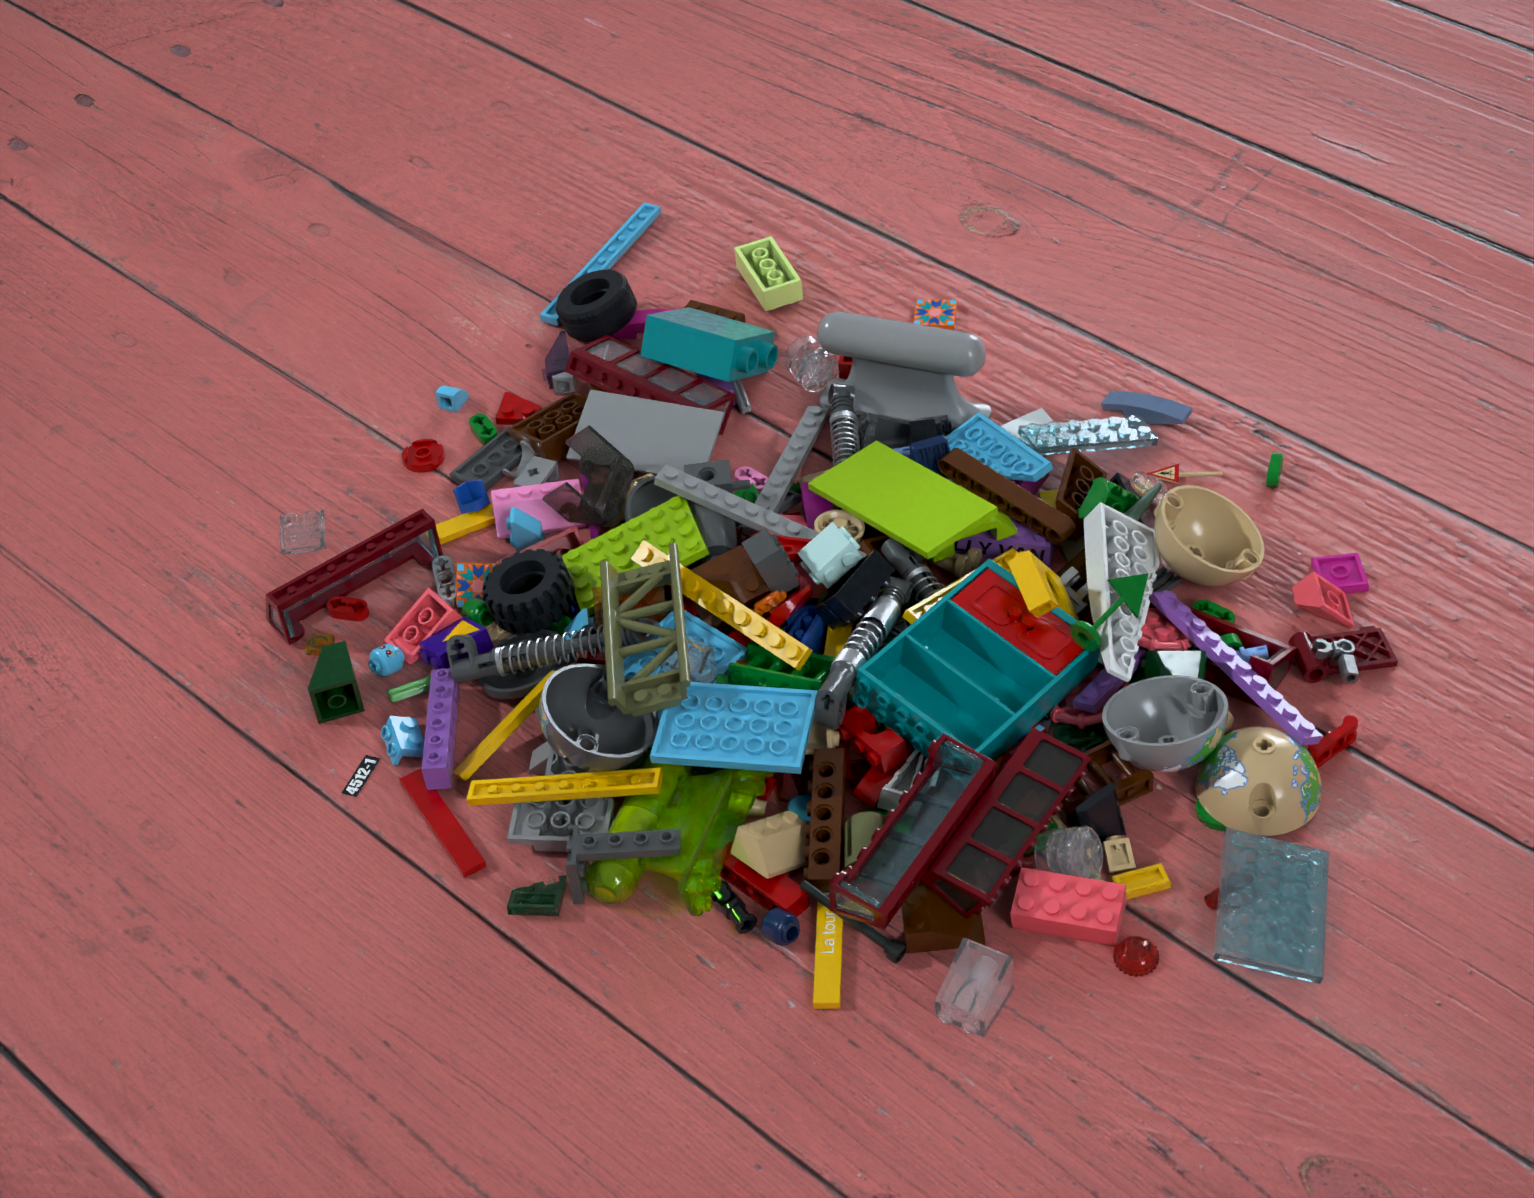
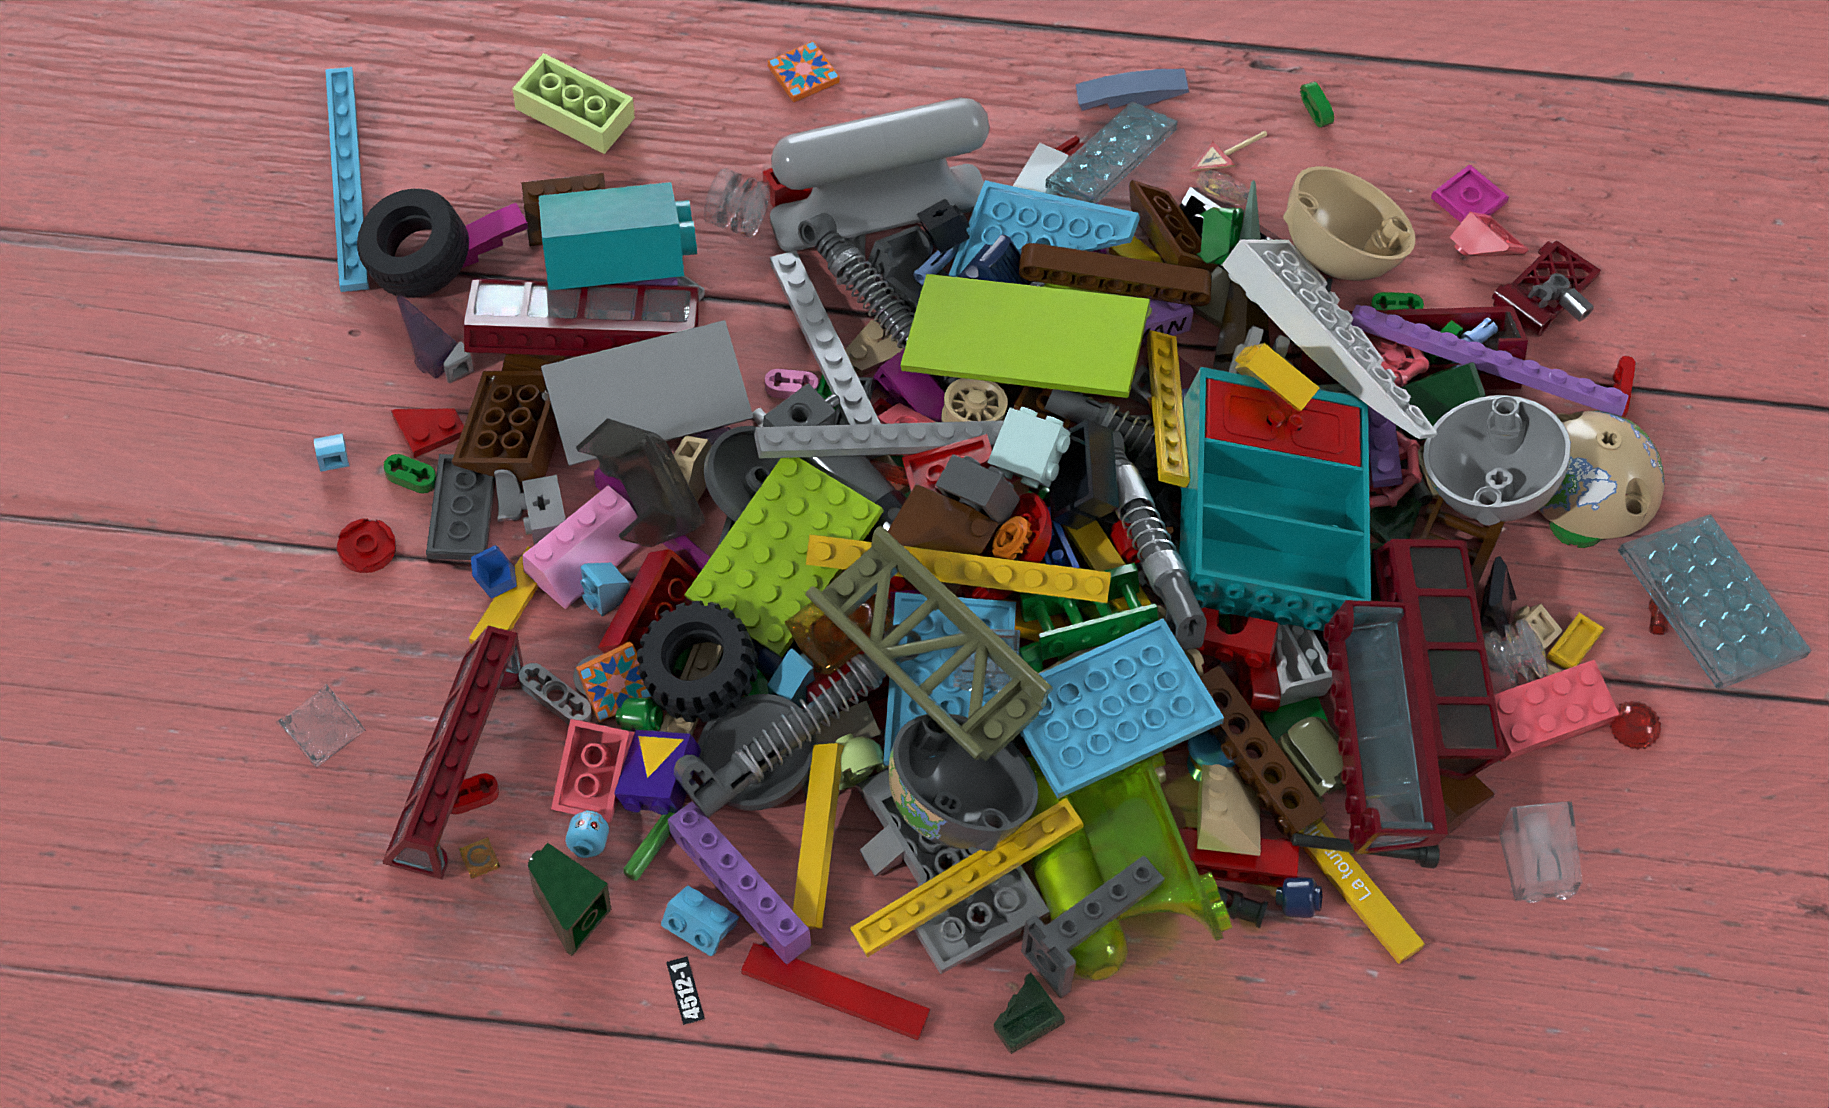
camera: 45 degrees left, 15 degrees up
green piece [1070,573,1149,652] -> none

